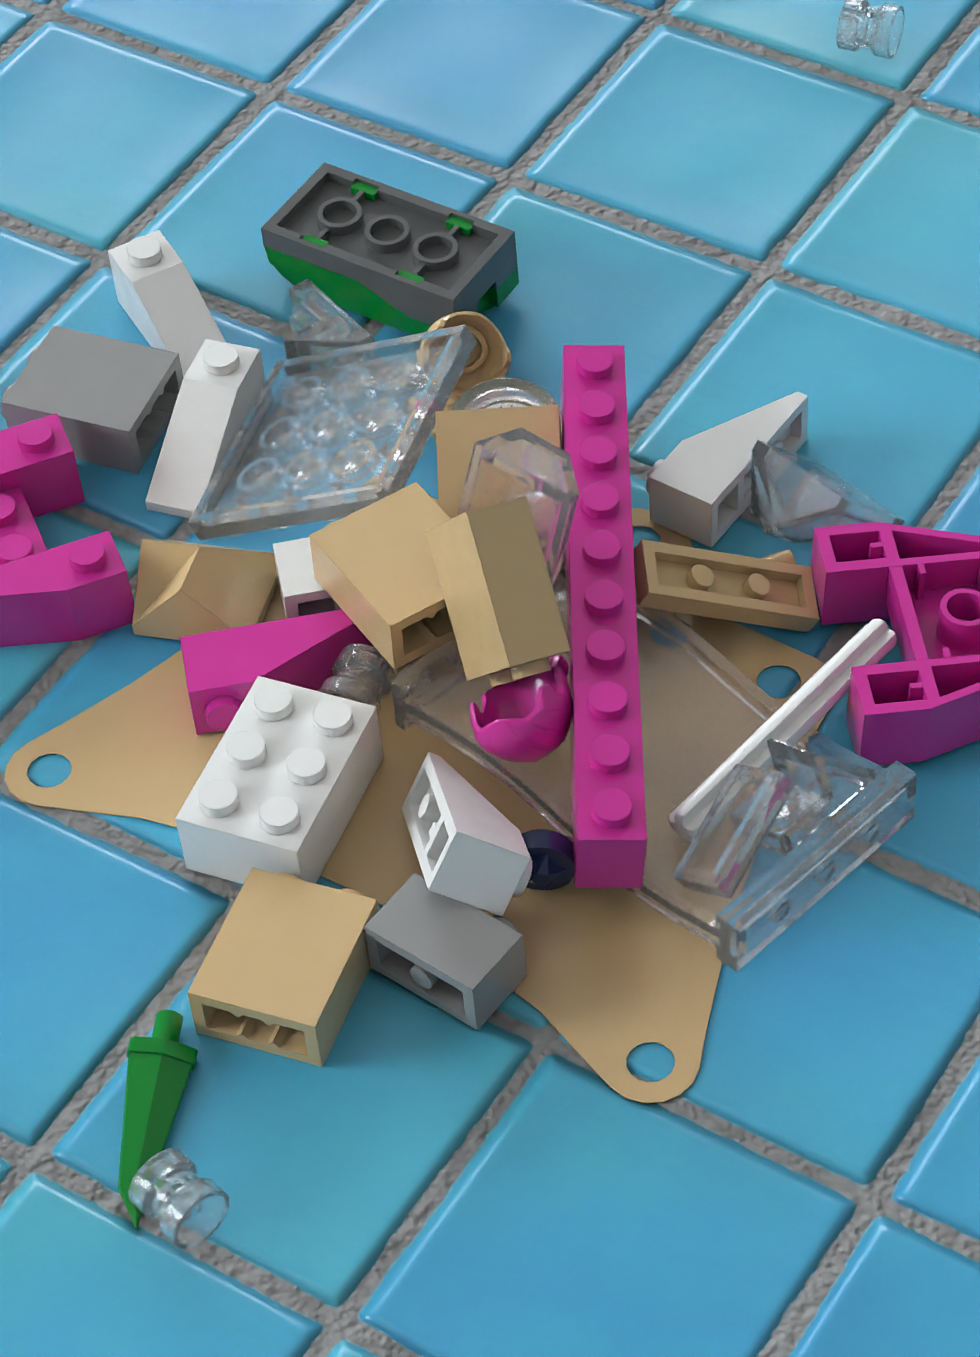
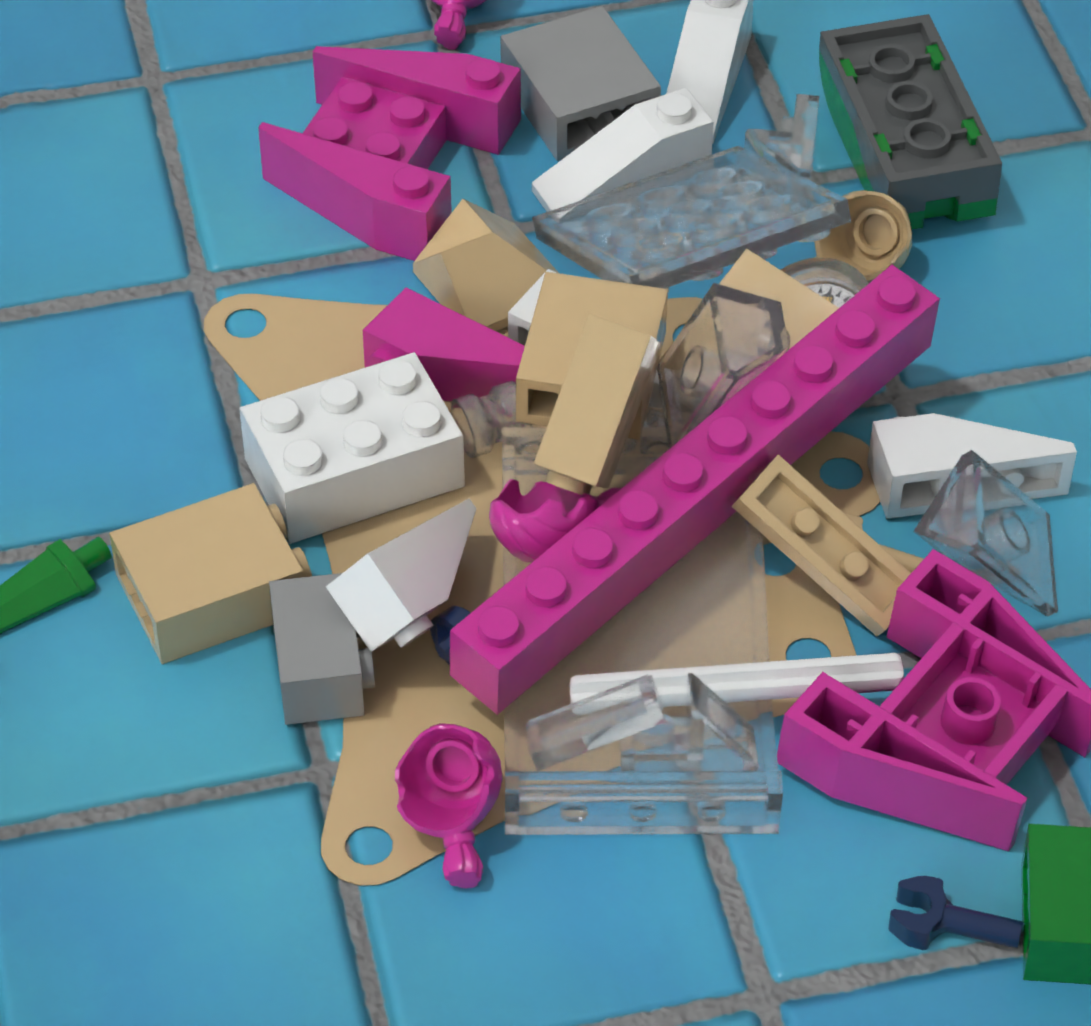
camera: 40 degrees right, 0 degrees up
none -> dark pink hair [395,723,503,889]

